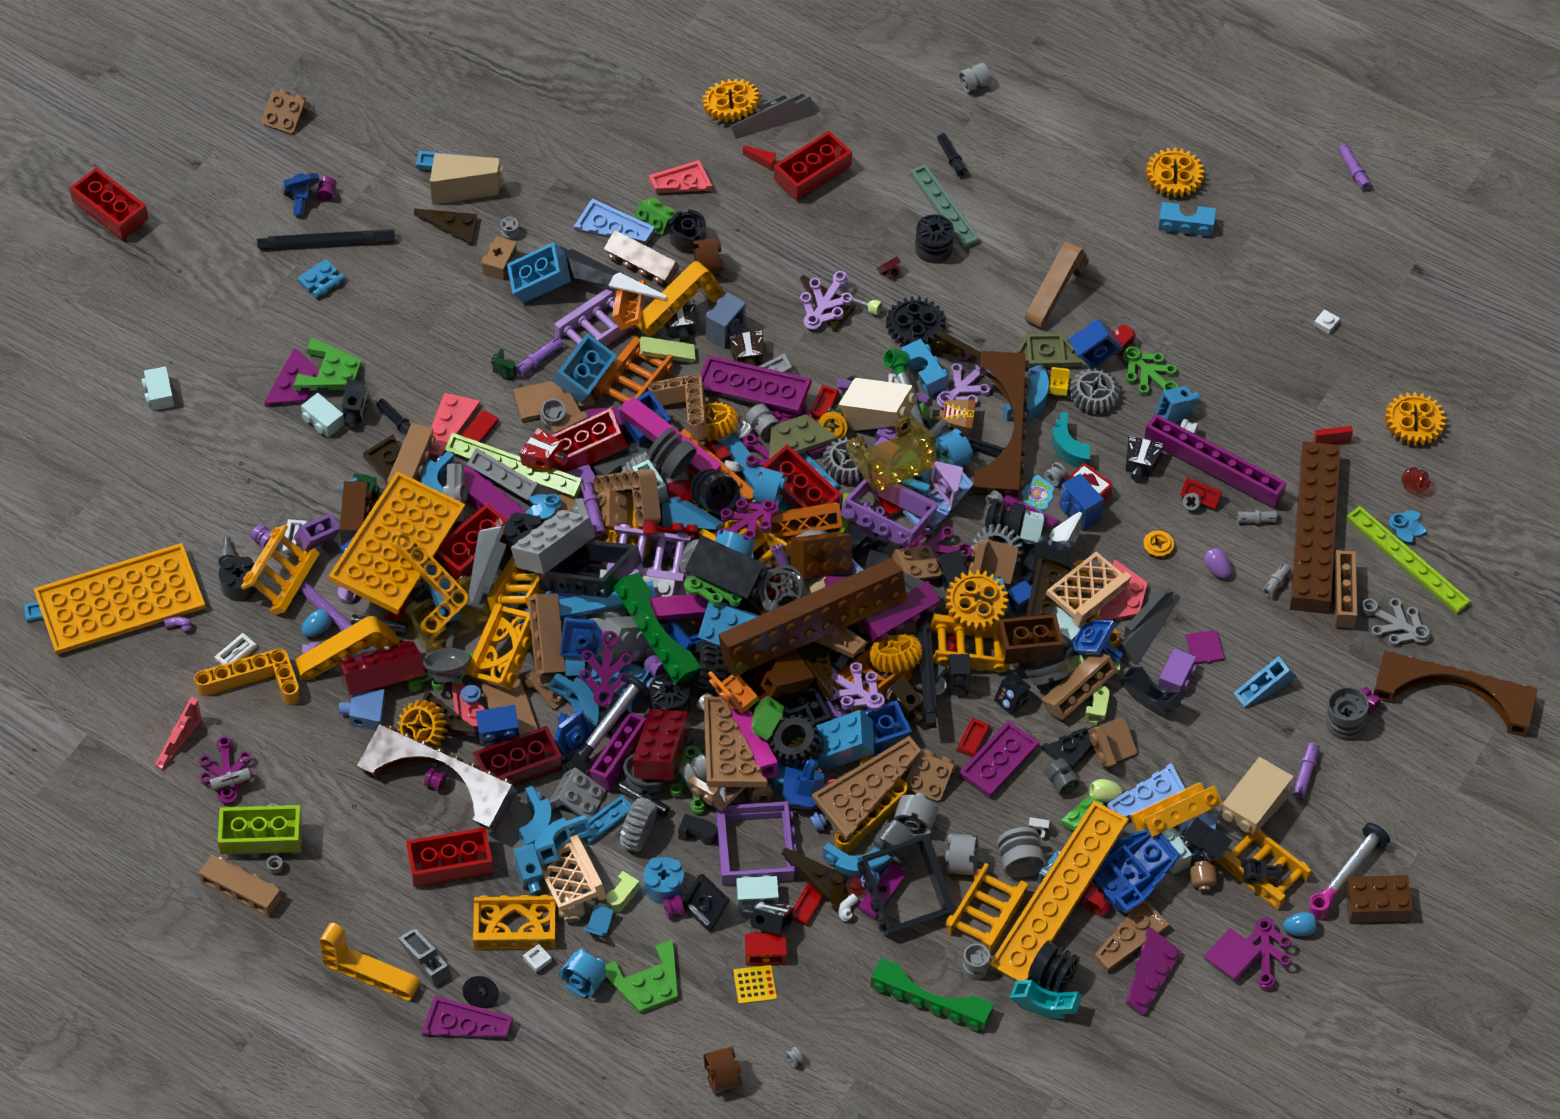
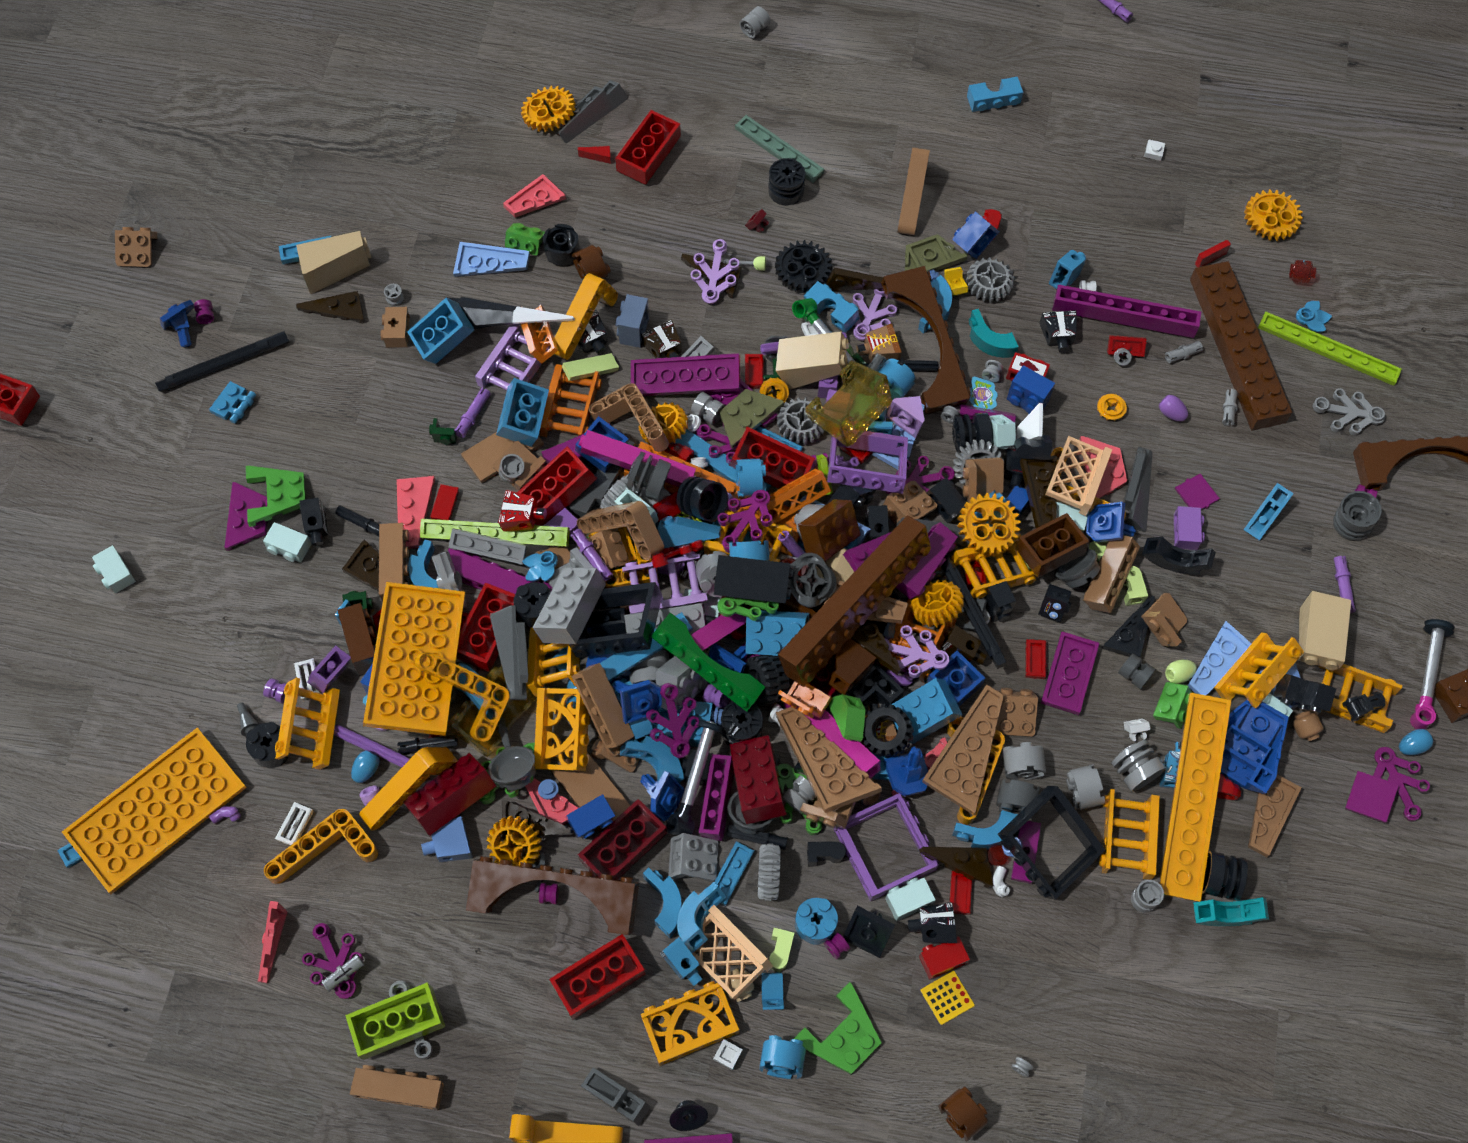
camera: 20 degrees left, 10 degrees up
brick [604,230,680,285] -> none
medium blue plate [810,812,827,831] -> none
green arch [870,958,994,1033] -> none
black axle [937,133,967,177] -> none
bright green plant [1123,347,1178,396] -> none
magenta wing [1125,927,1182,1016] -> none
light orange gear [1146,147,1205,198] -> none
medium nougat brick [1334,550,1357,628] -> none

